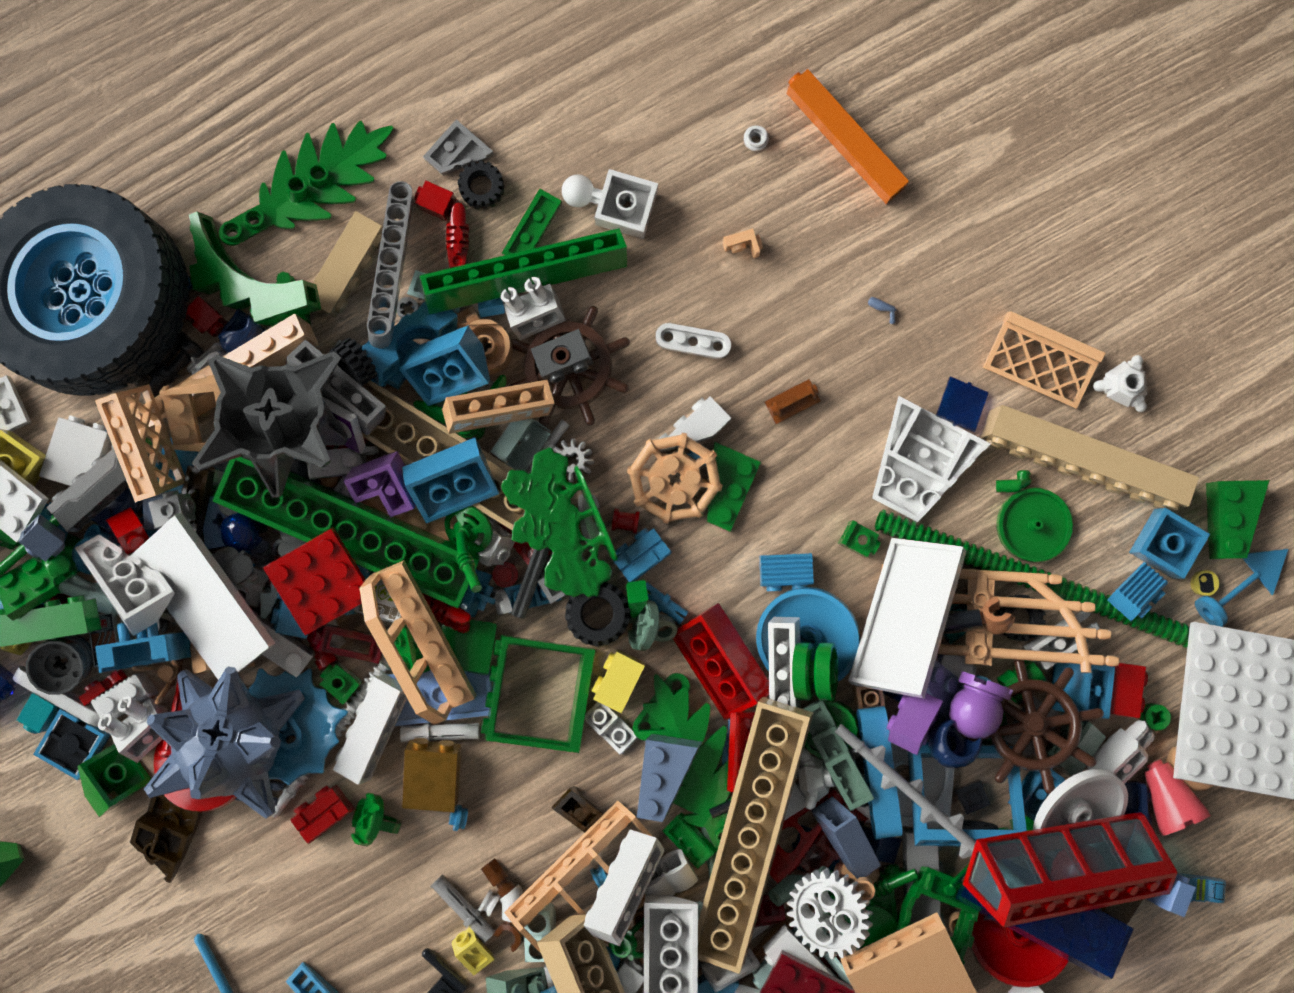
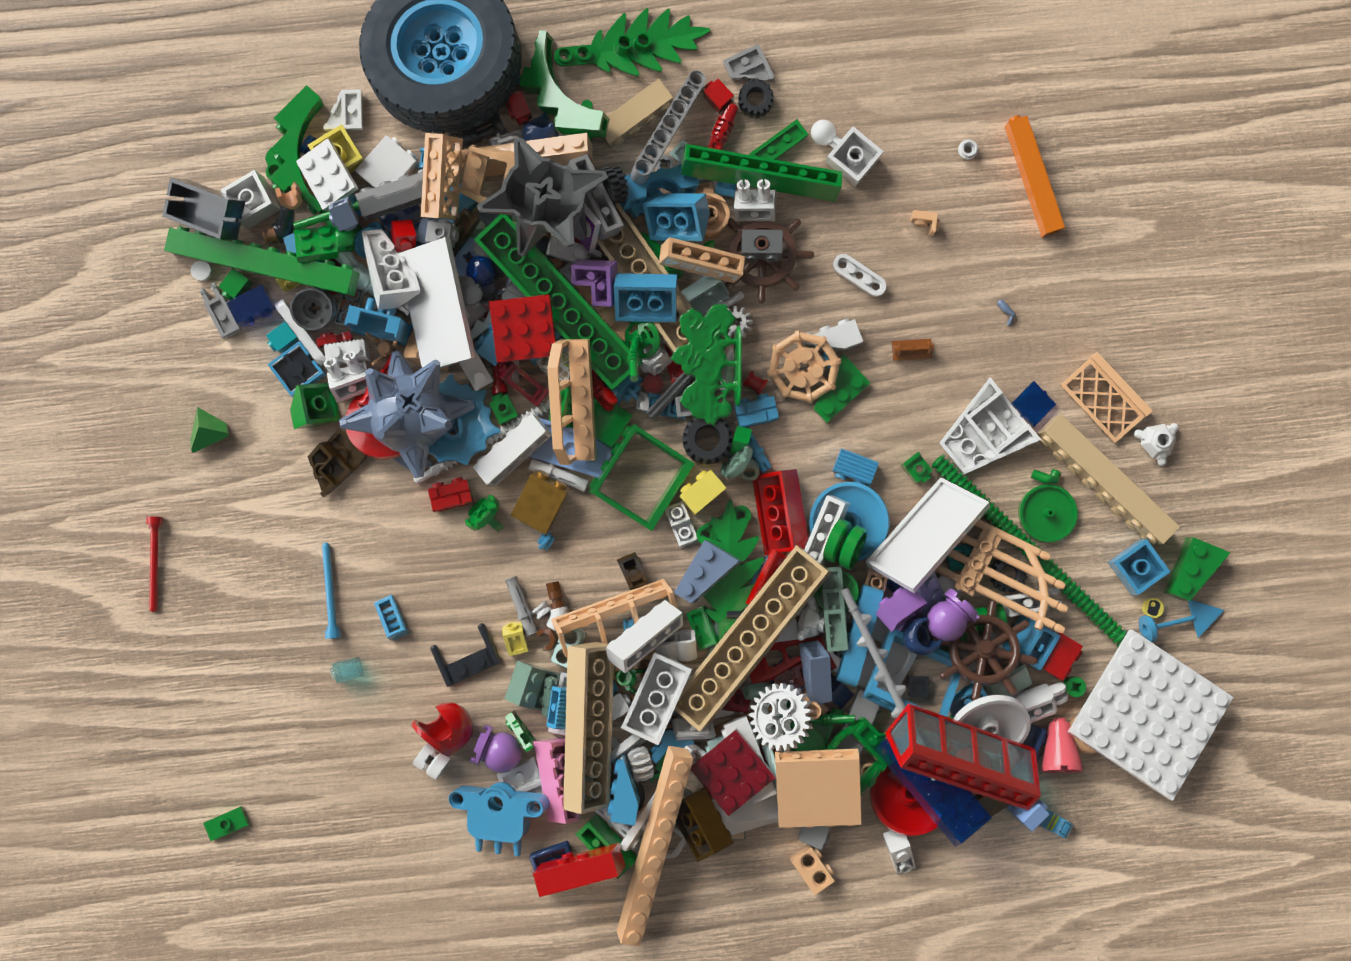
camera: 25 degrees right, 0 degrees up
piece [943,596,1015,634] -> none
dark azure brick [1107,562,1168,621] -> none

